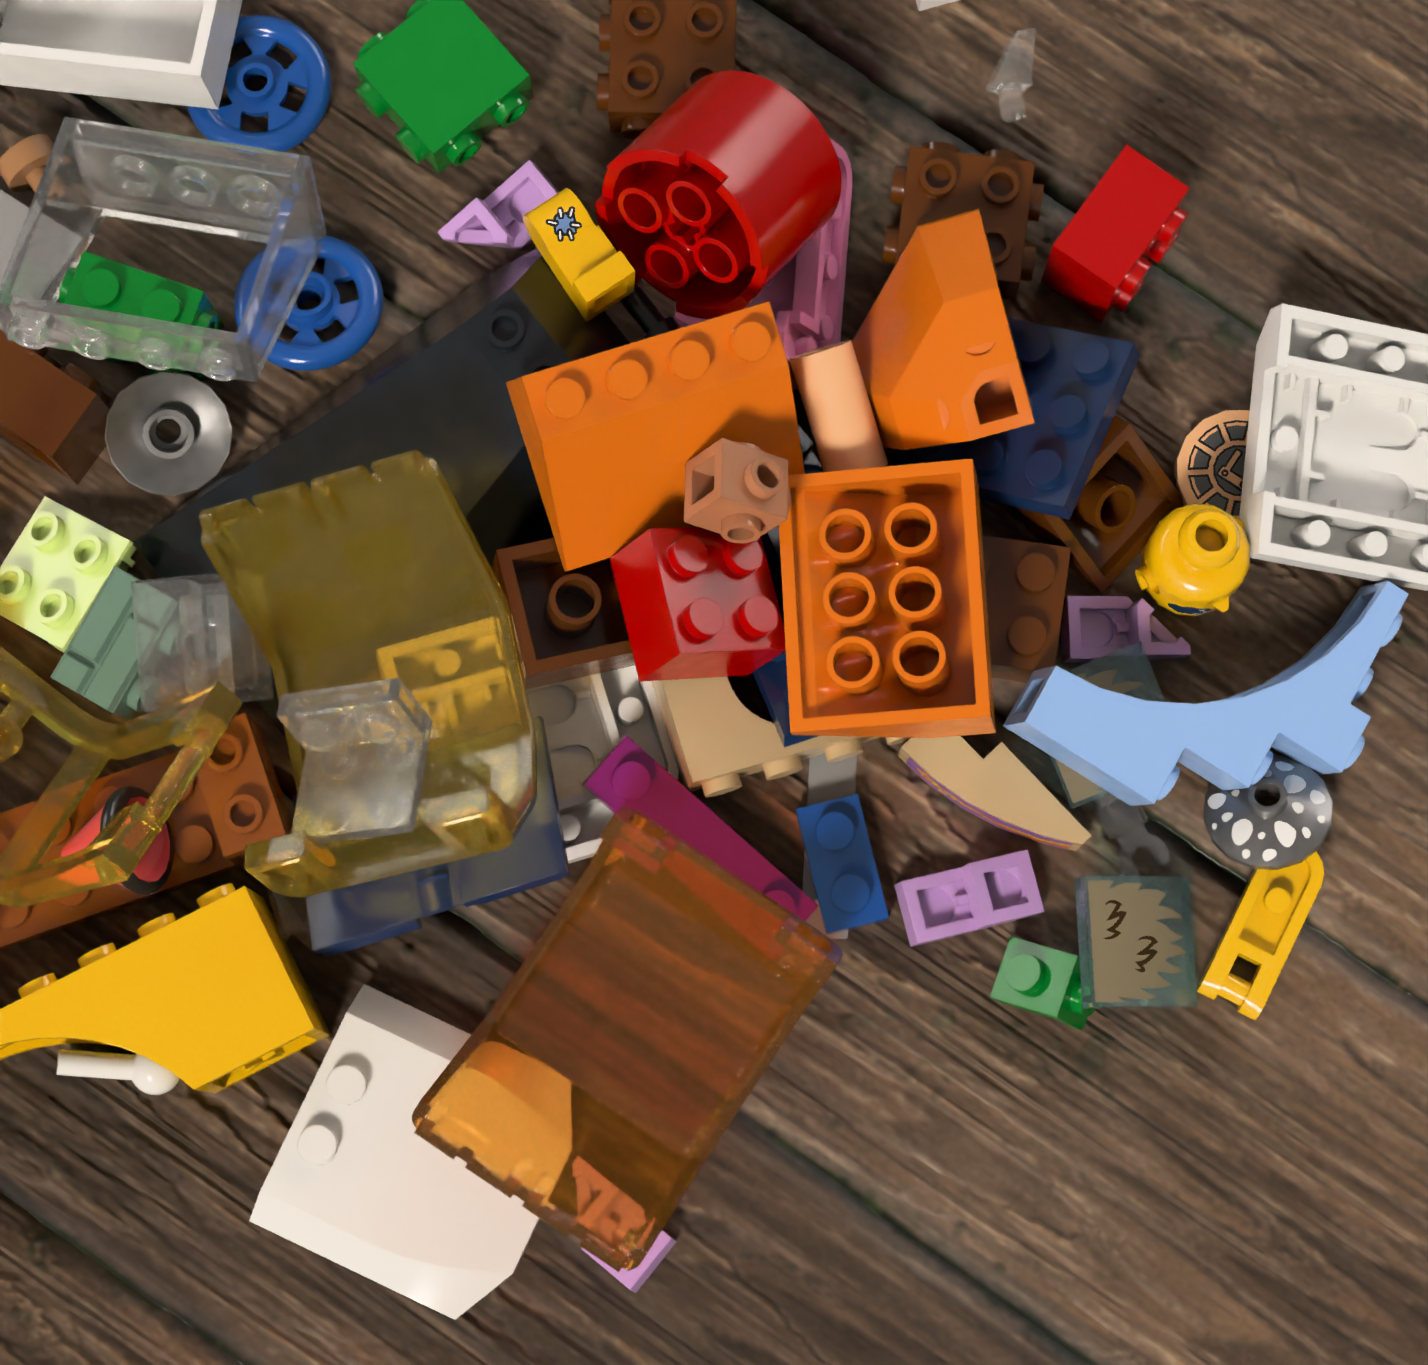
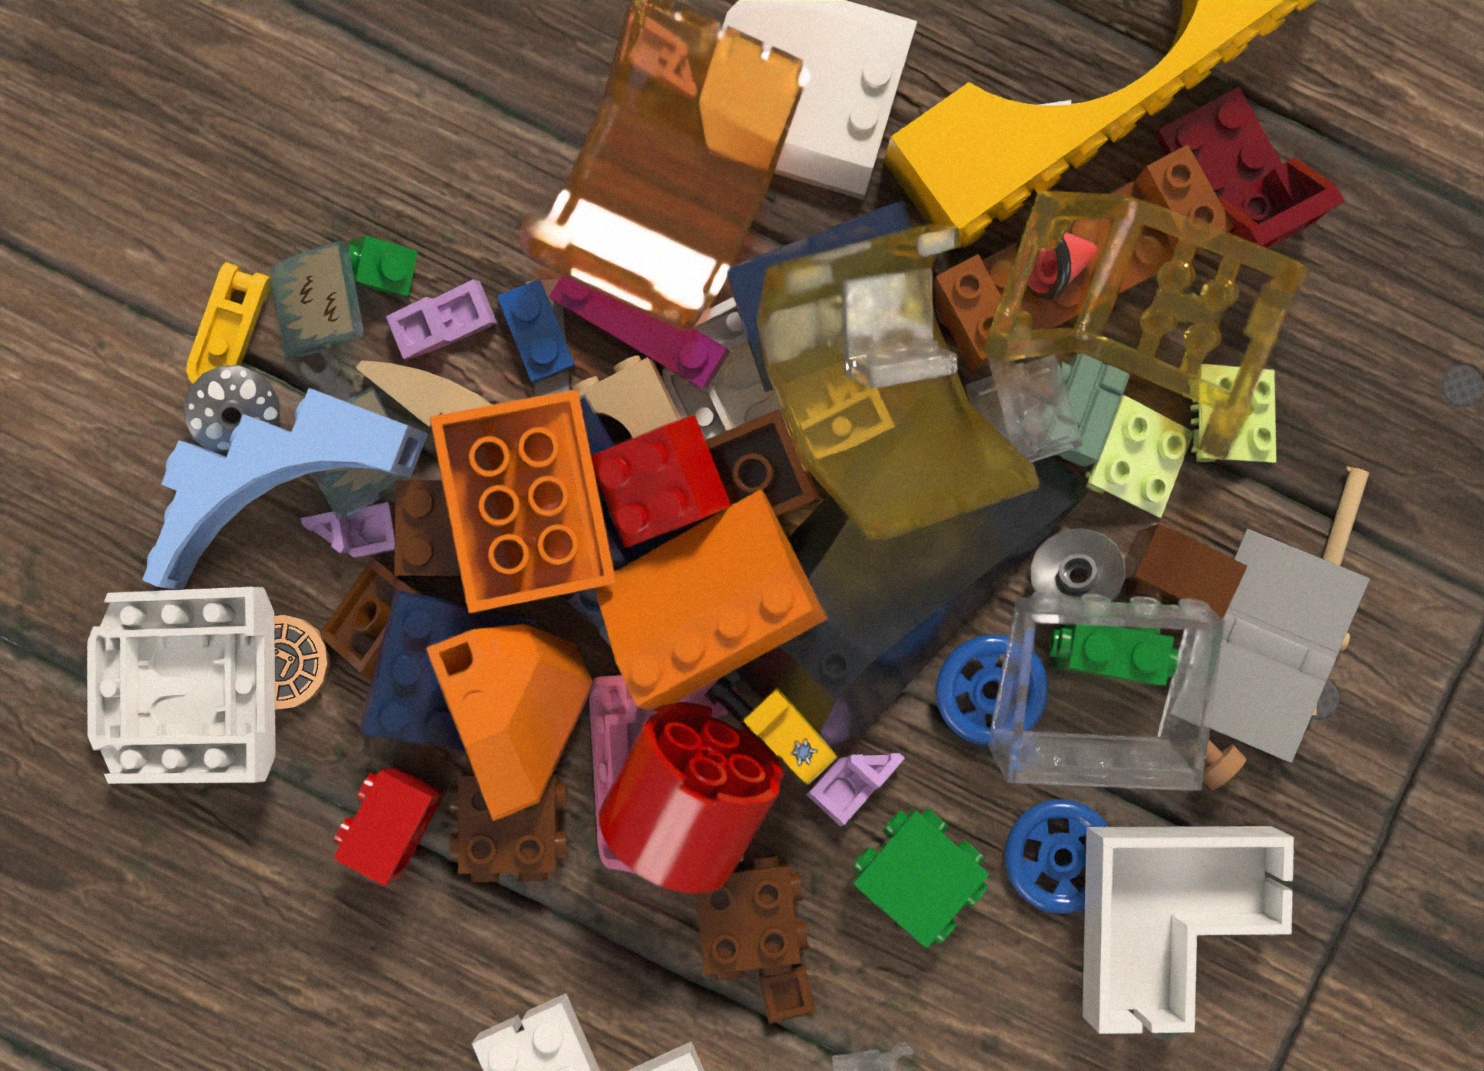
camera: 165 degrees right, 5 degrees up
nougat brick [684,438,791,543] -> none
light nougat brick [789,340,888,472] -> none
clear bar [986,28,1036,122] -> none
yellow piece [1135,503,1250,616] -> none

